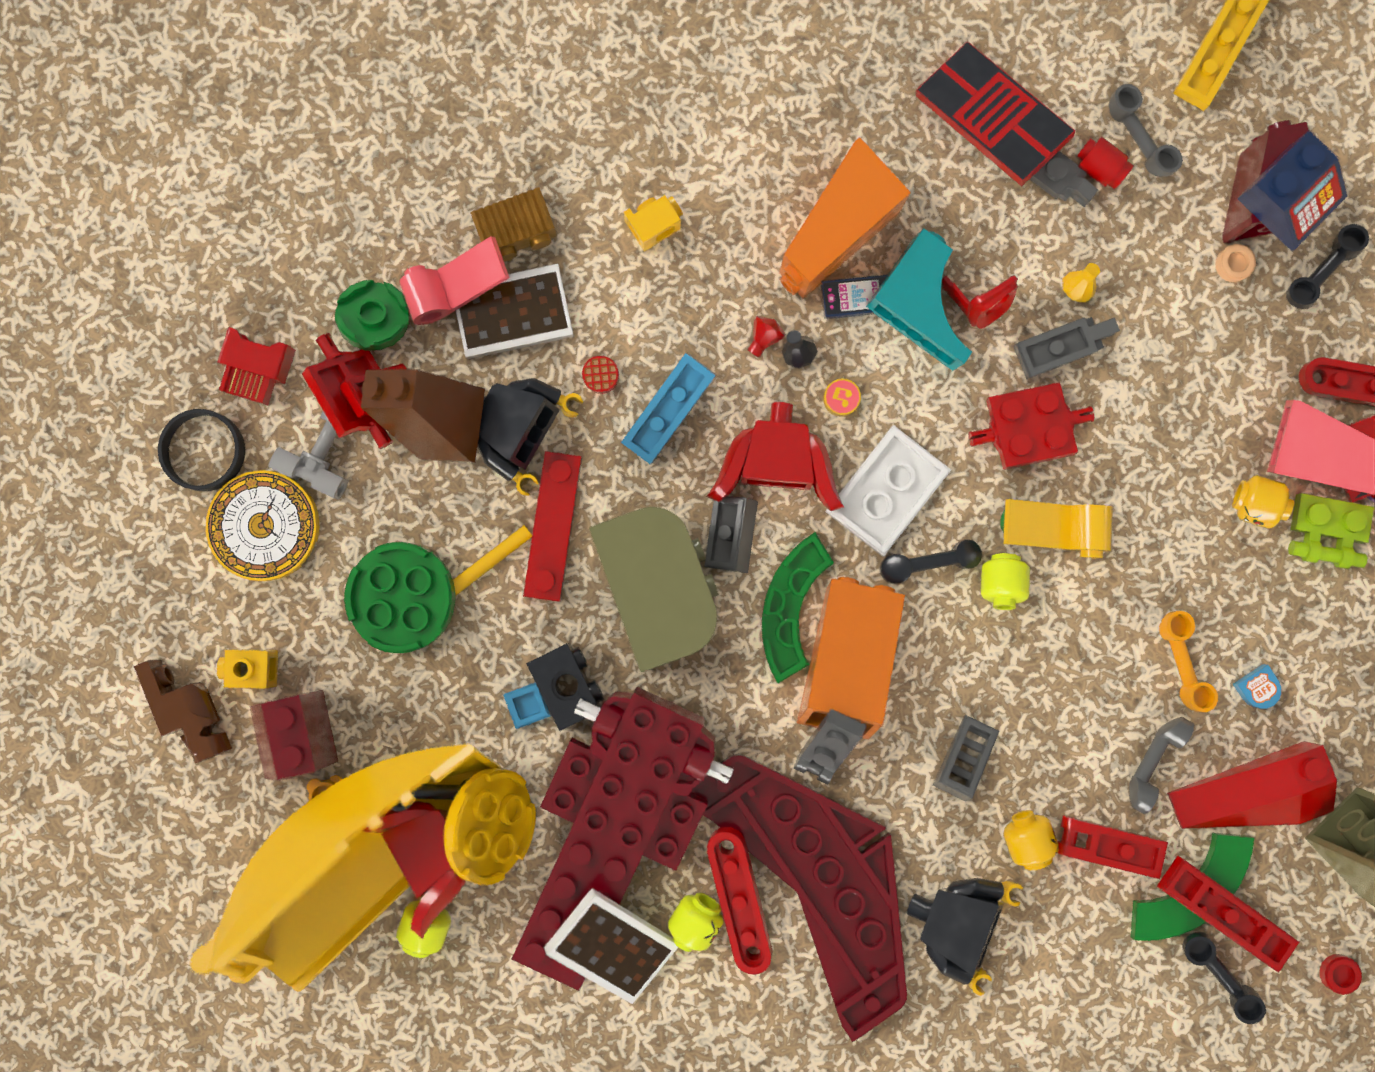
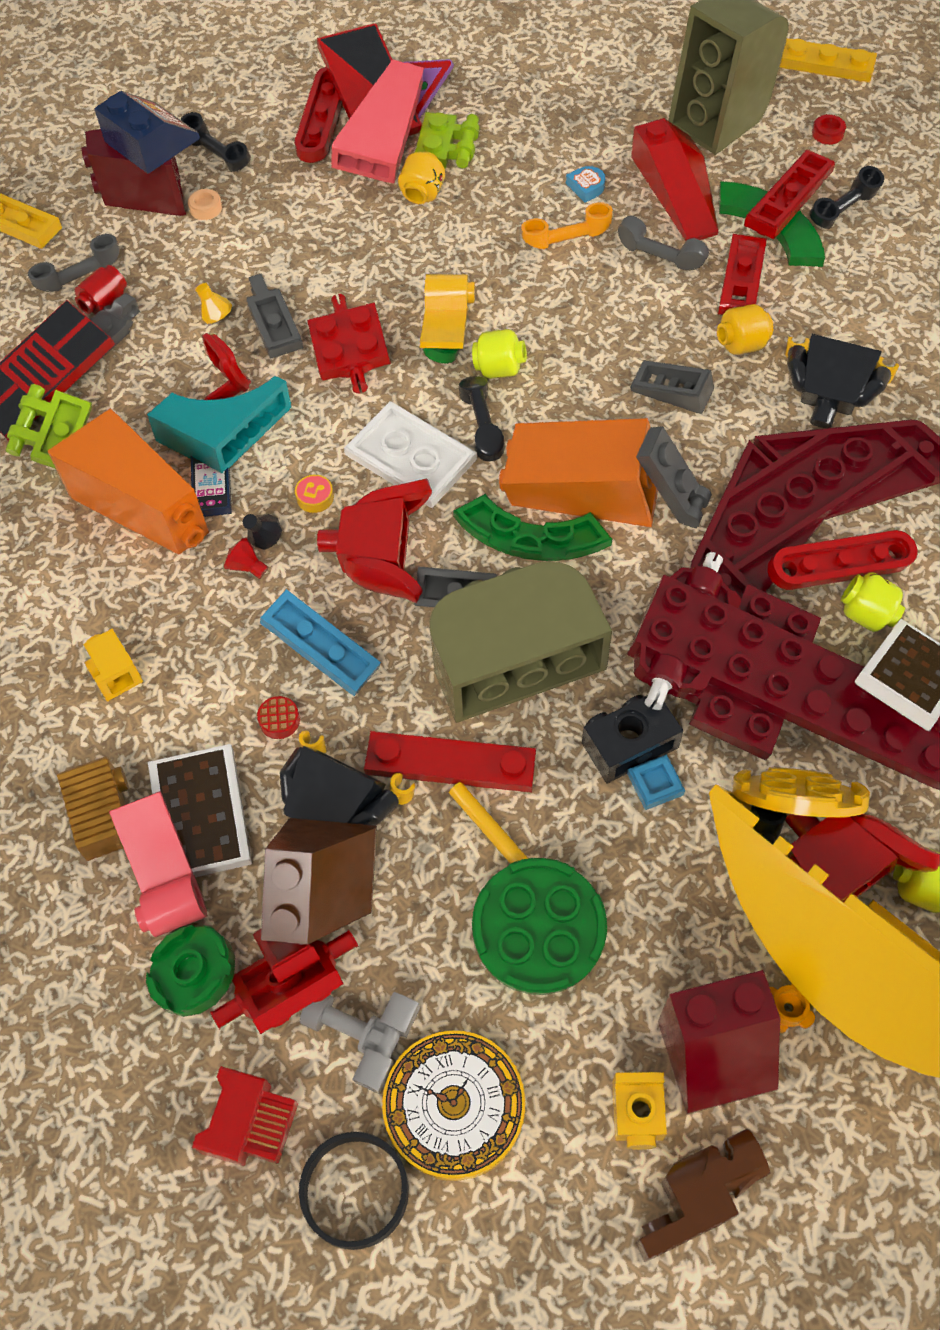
camera: 85 degrees left, 25 degrees down
none -> lime plate [5,384,92,469]

